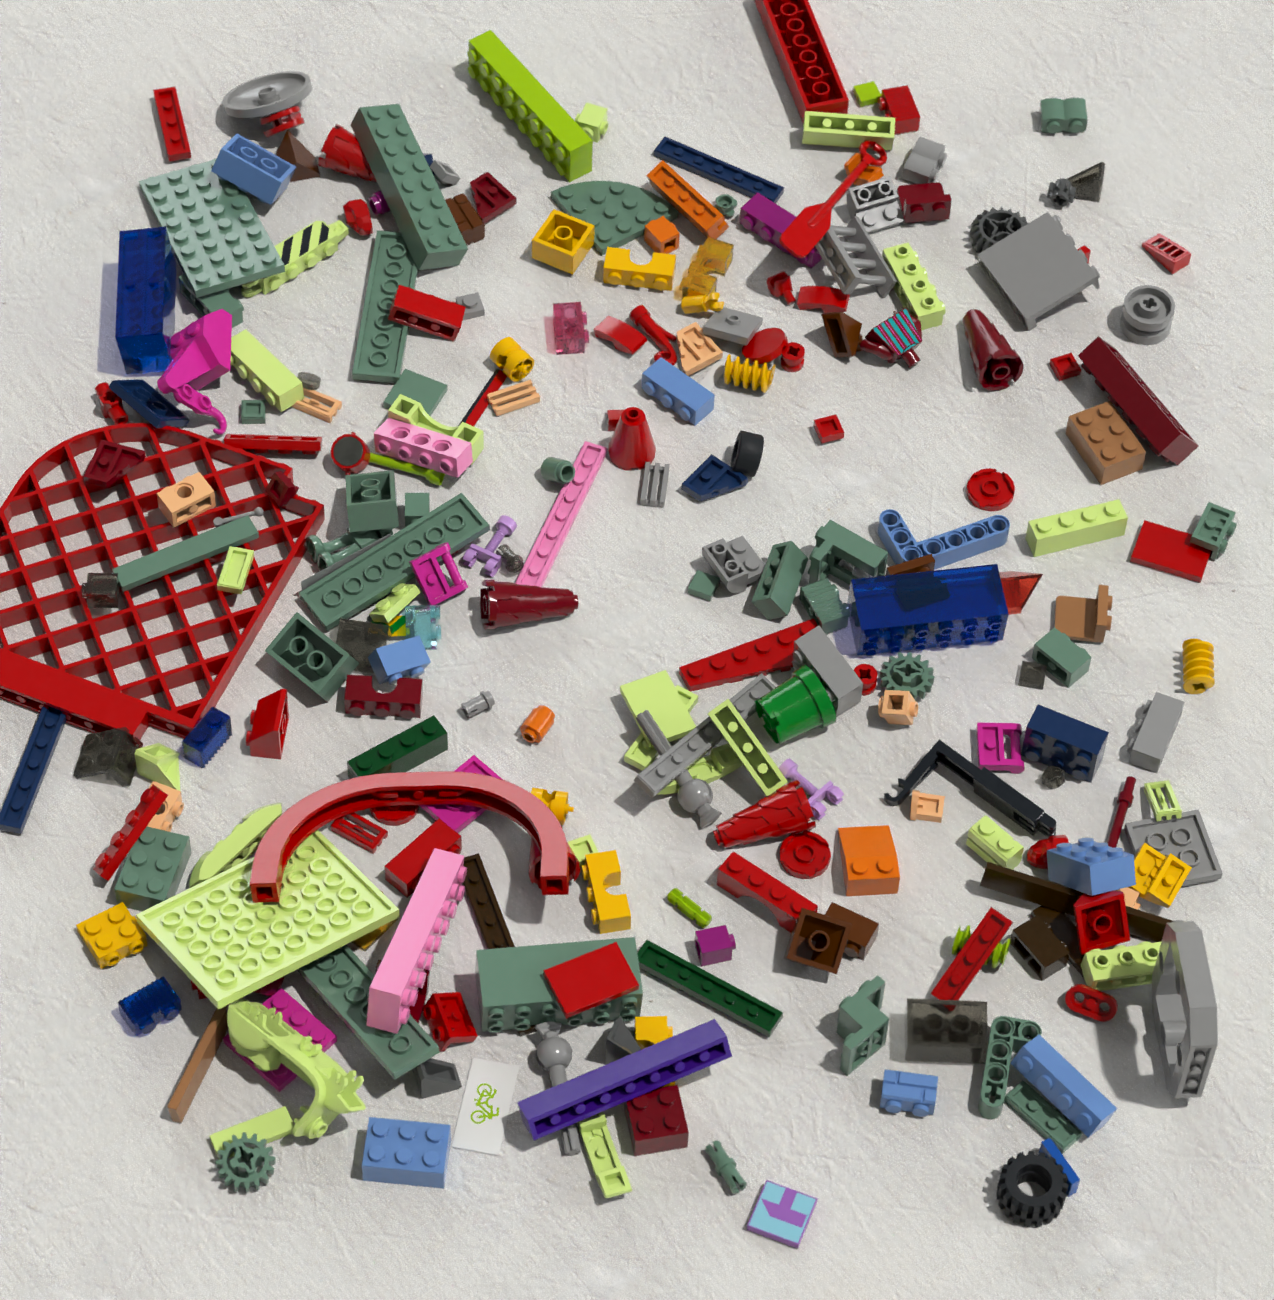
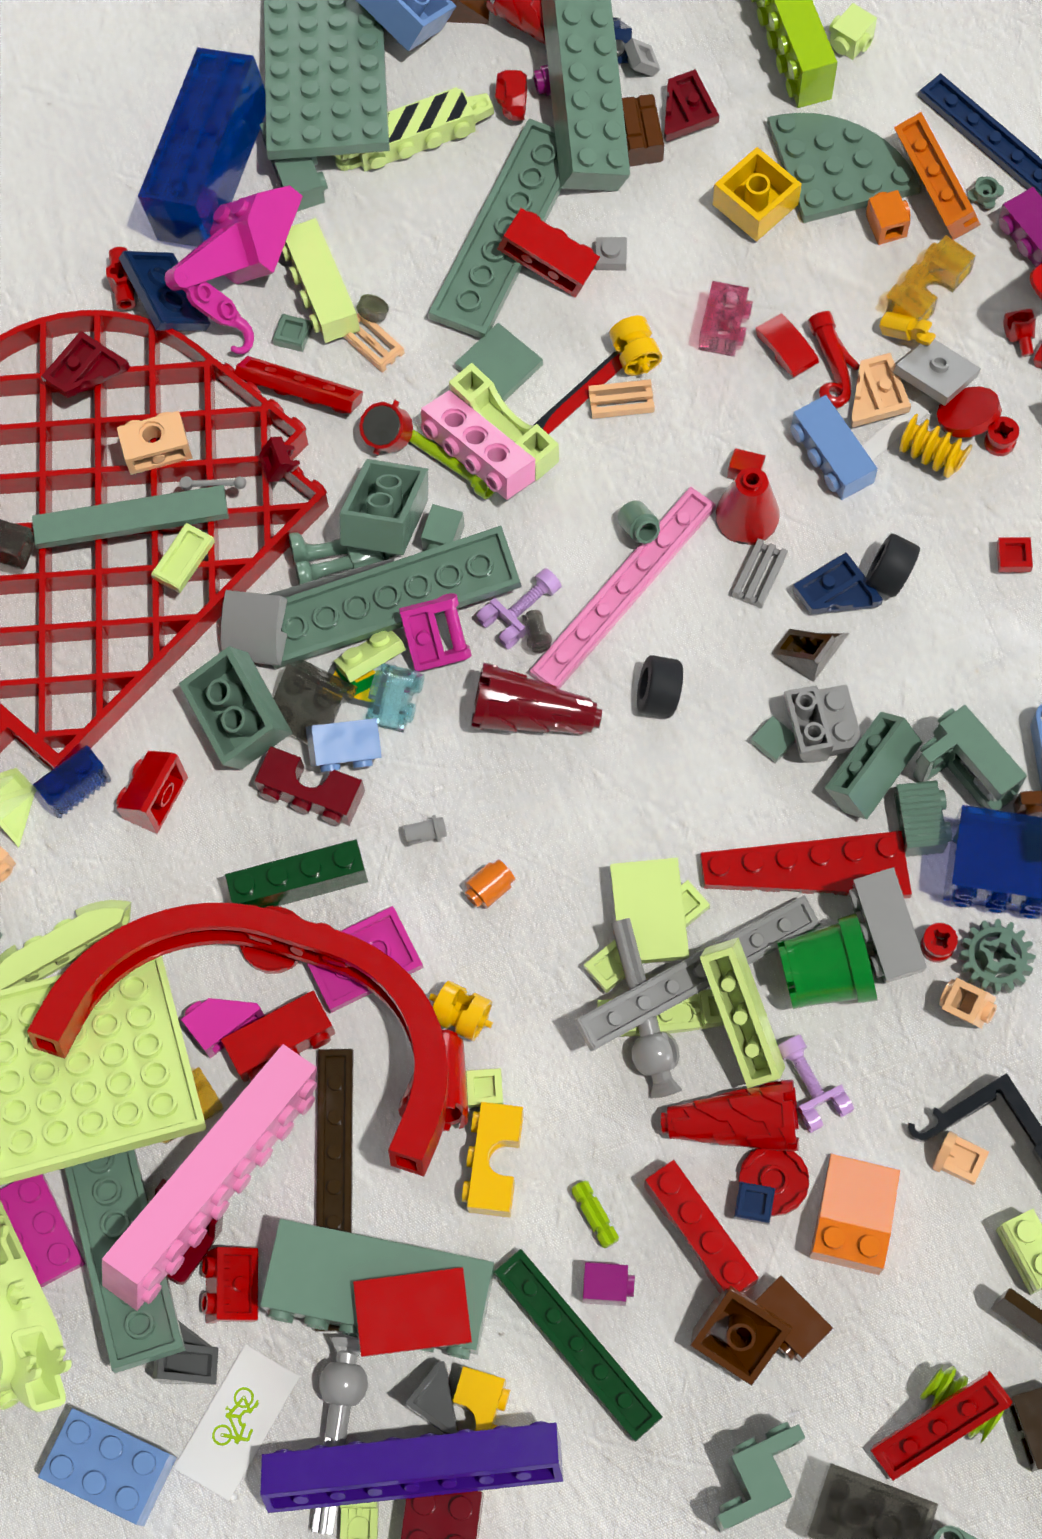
camera: 25 degrees right, 15 degrees up
red tile [331,812,388,854] -> none
yellow arch [603,247,676,291] -> none
none -> dark pink slope [181,998,265,1059]
none -> light grey slope [221,590,287,666]
none -> black tyre [637,655,683,718]
none -> dark blue tile [734,1182,775,1225]
none -> dark brown slope [772,629,849,682]

